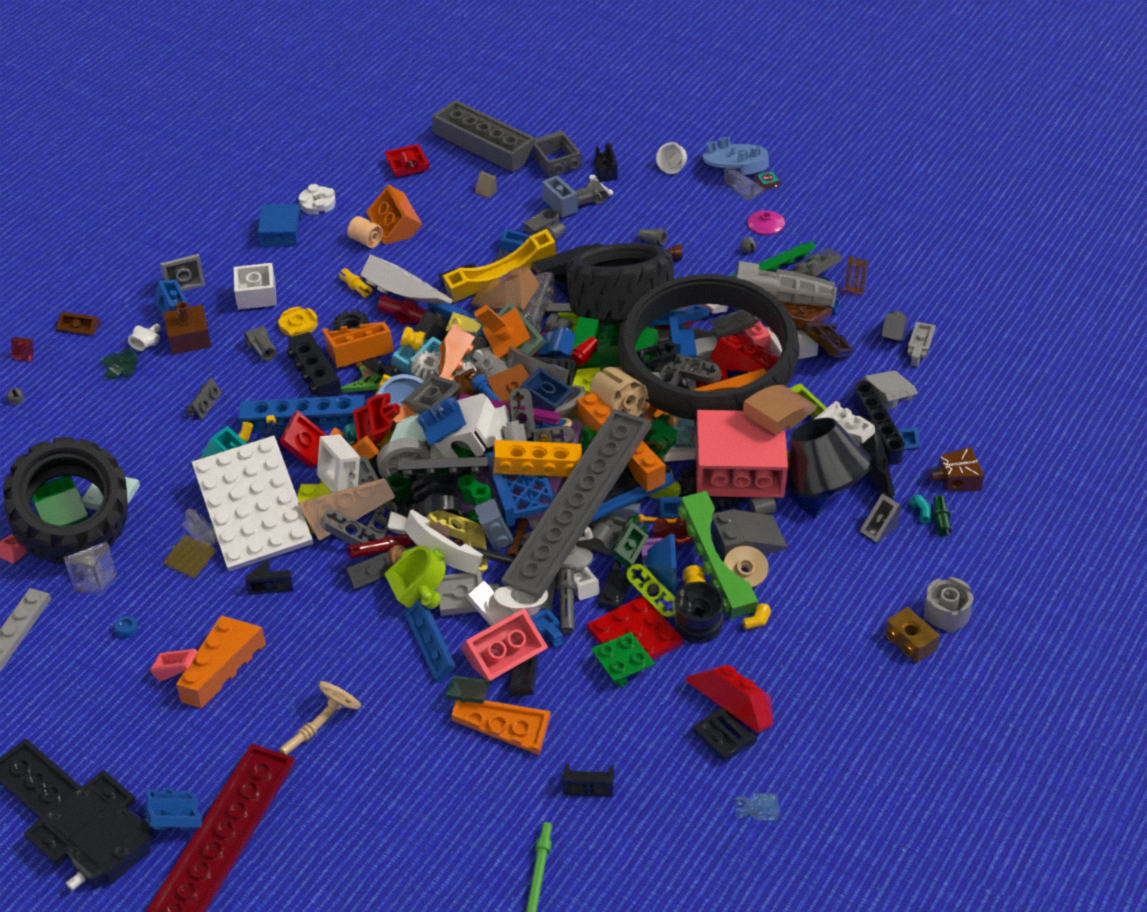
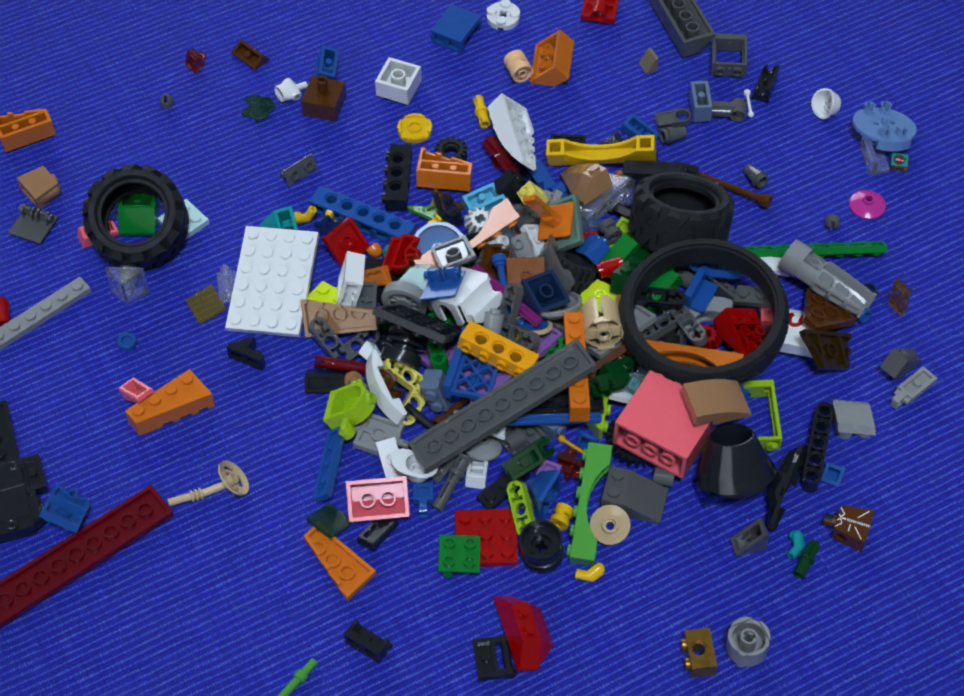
camera: 30 degrees right, 10 degrees up
light grey slope [160,254,206,292] -> none
dark grey piece [244,326,277,362] -> none
yellow wheel [400,326,426,351] -> none
dark grey wing [790,248,842,277] -> none
white wing [815,401,875,443] -> none

